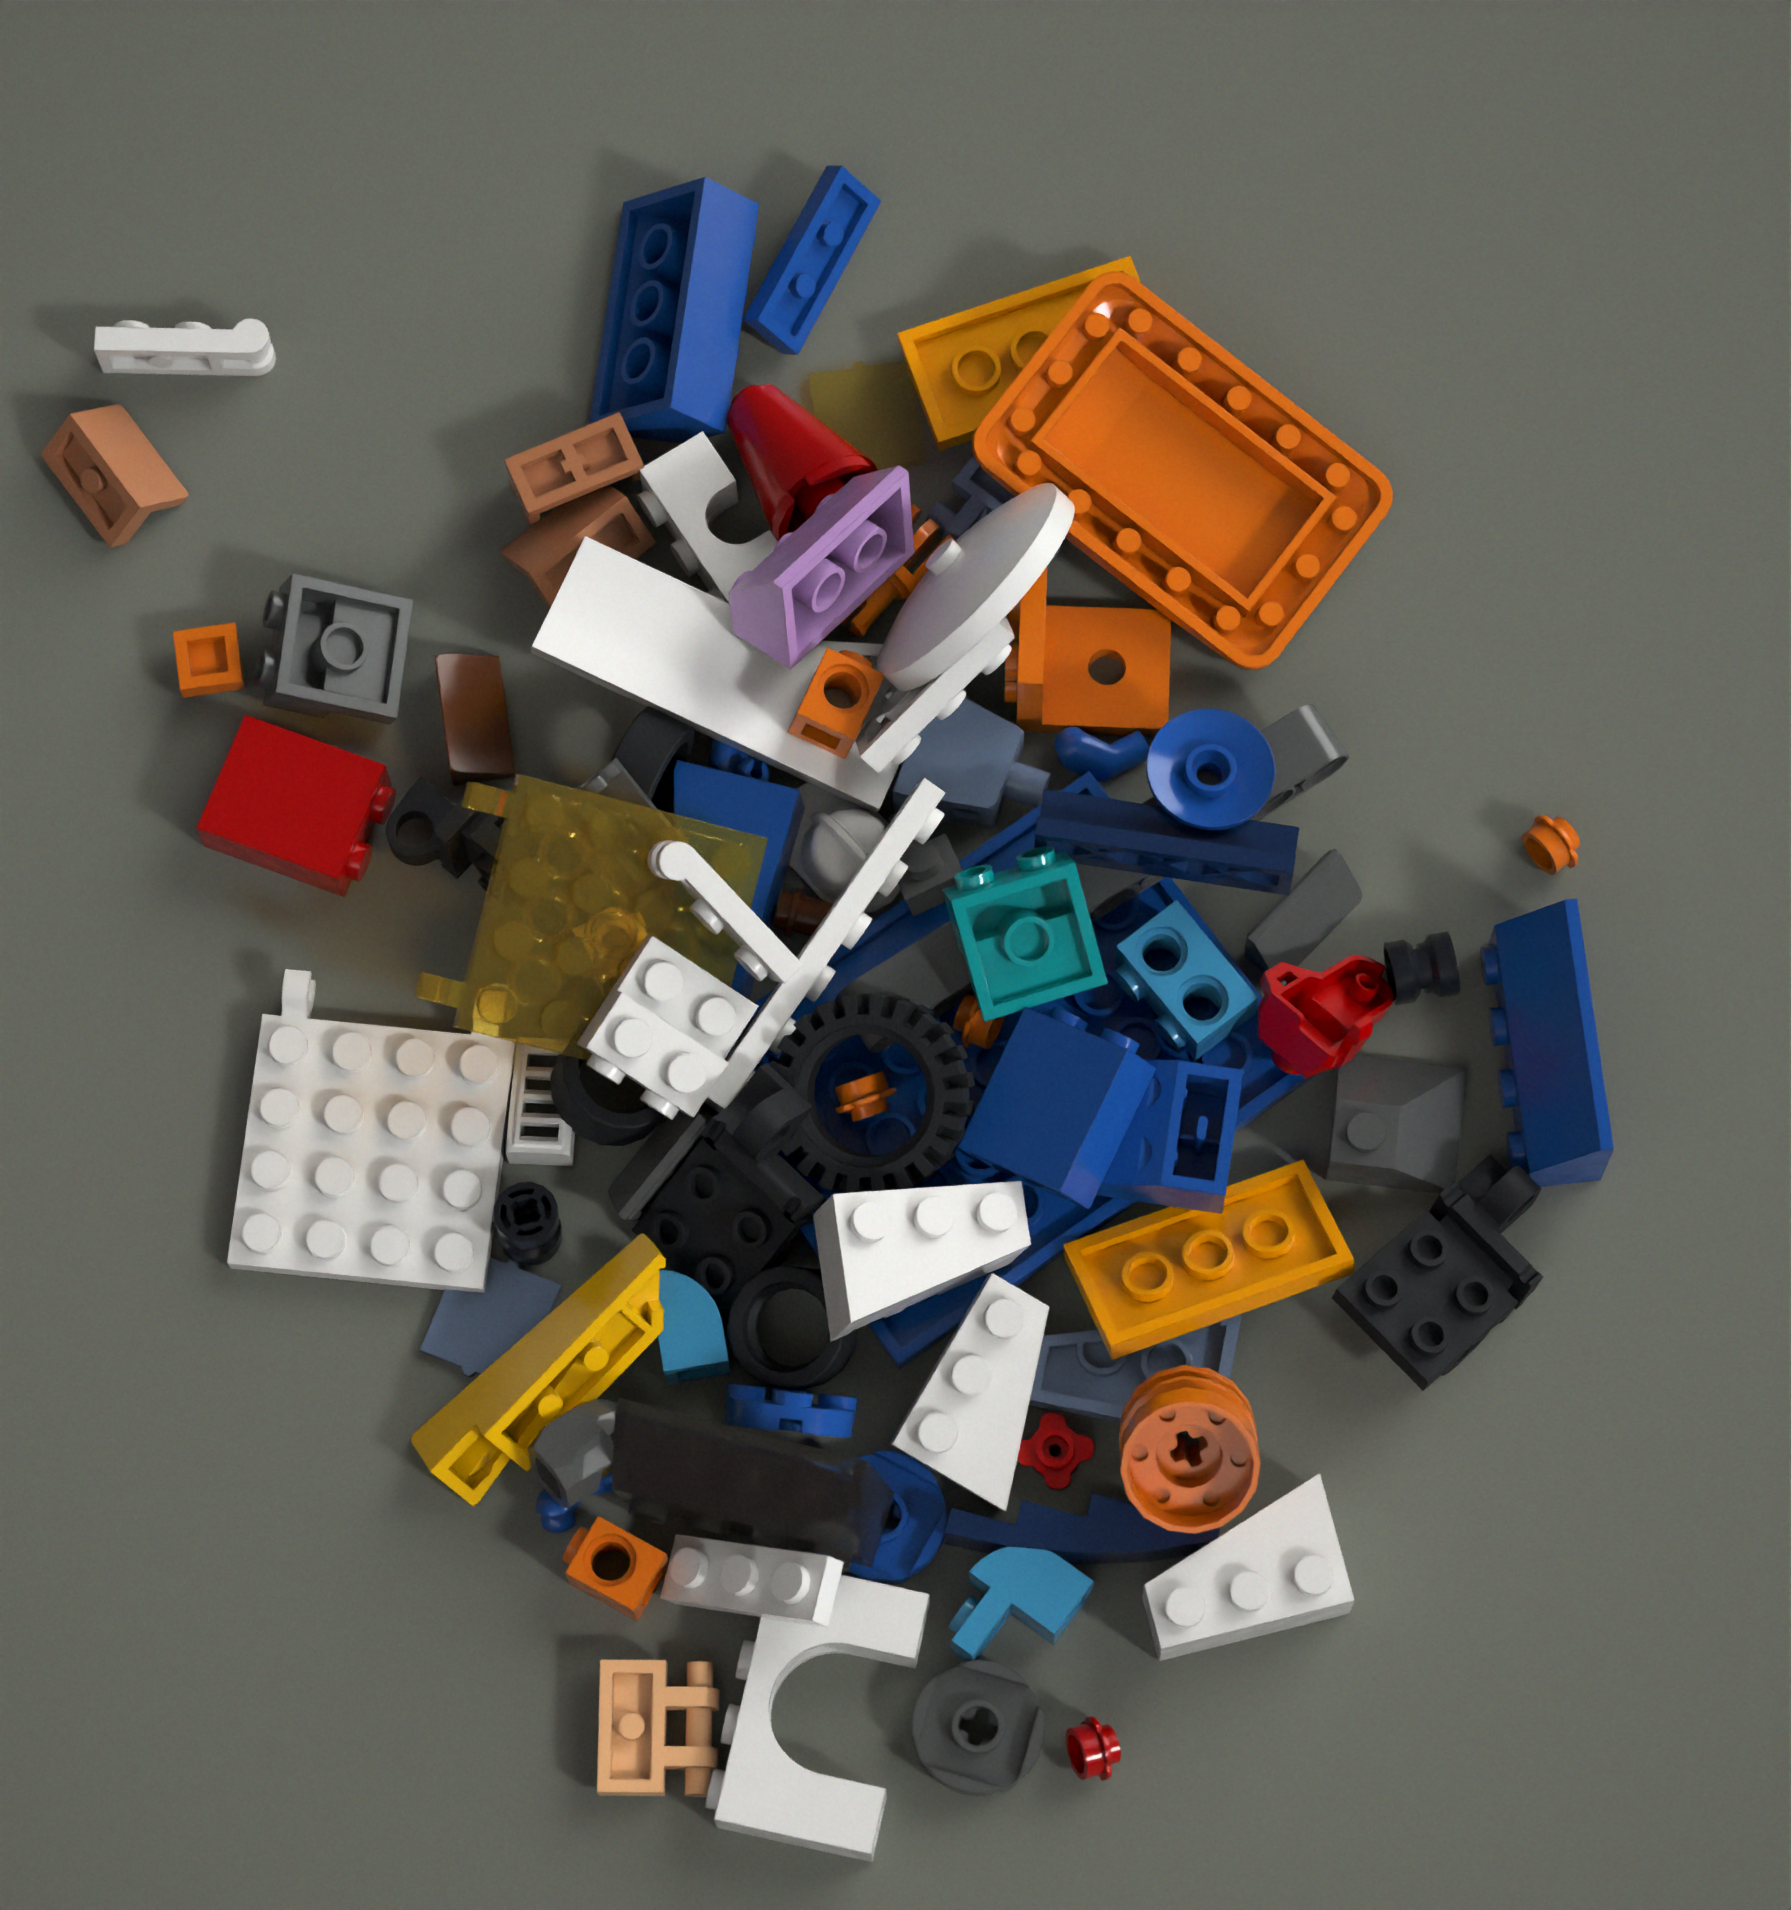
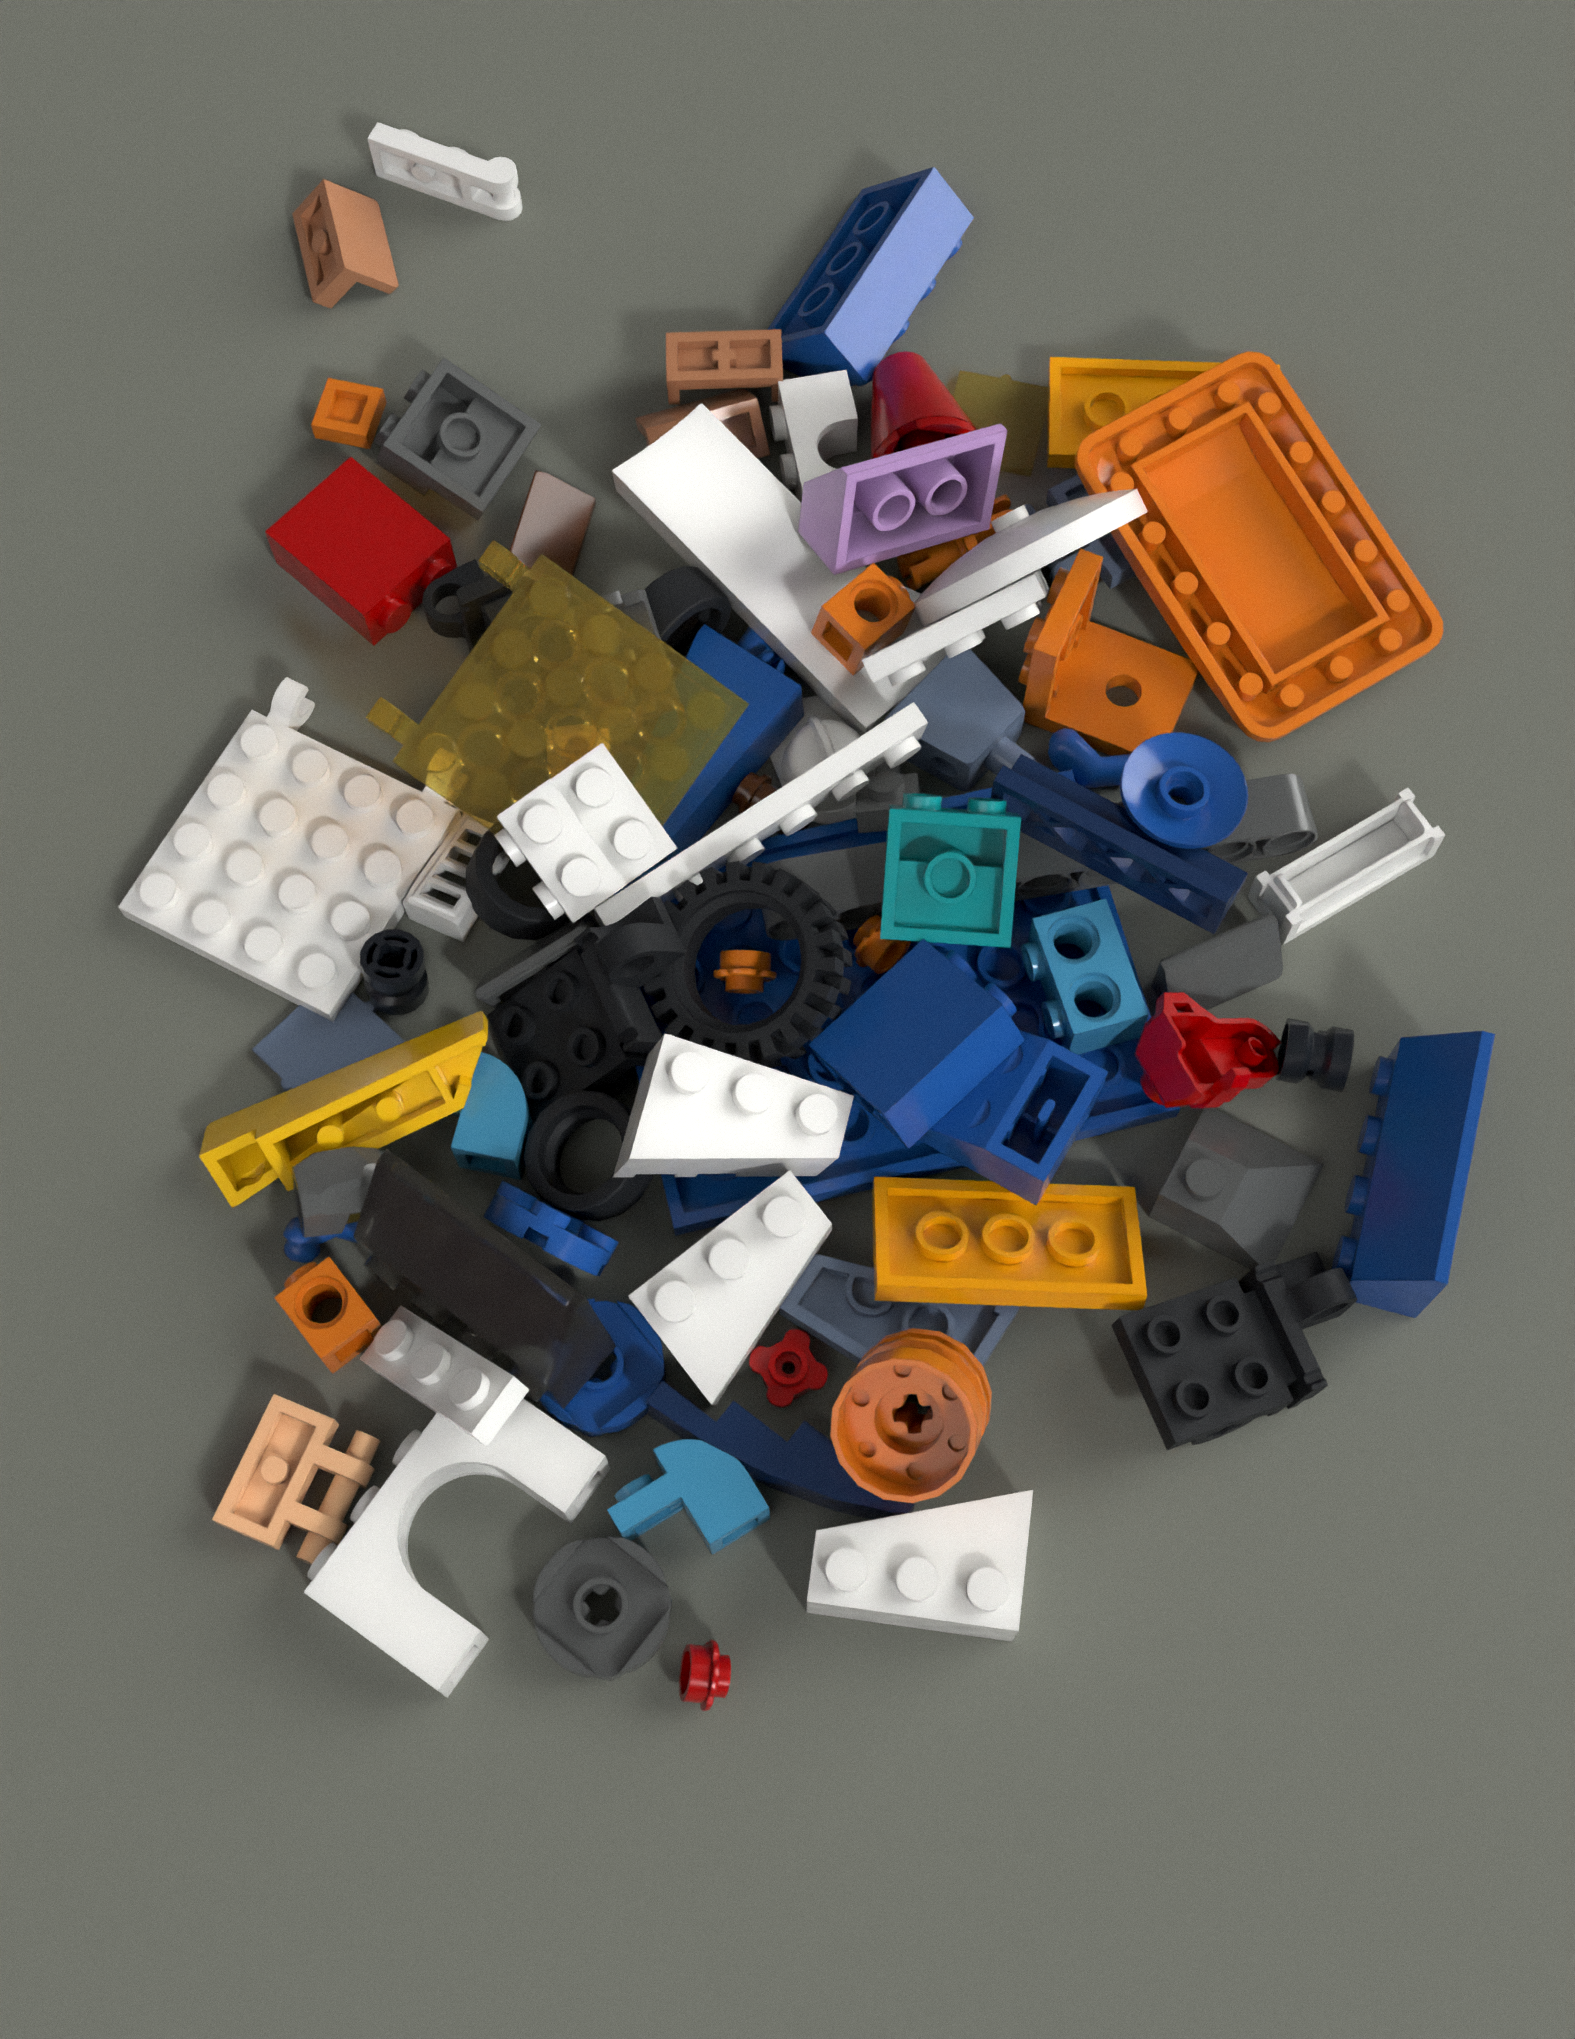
camera: 20 degrees right, 5 degrees down
white plate [647,840,803,983] -> none
blue plate [743,166,881,355] -> none
orange plate [1522,815,1580,875] -> none
none -> white container [1247,787,1445,945]

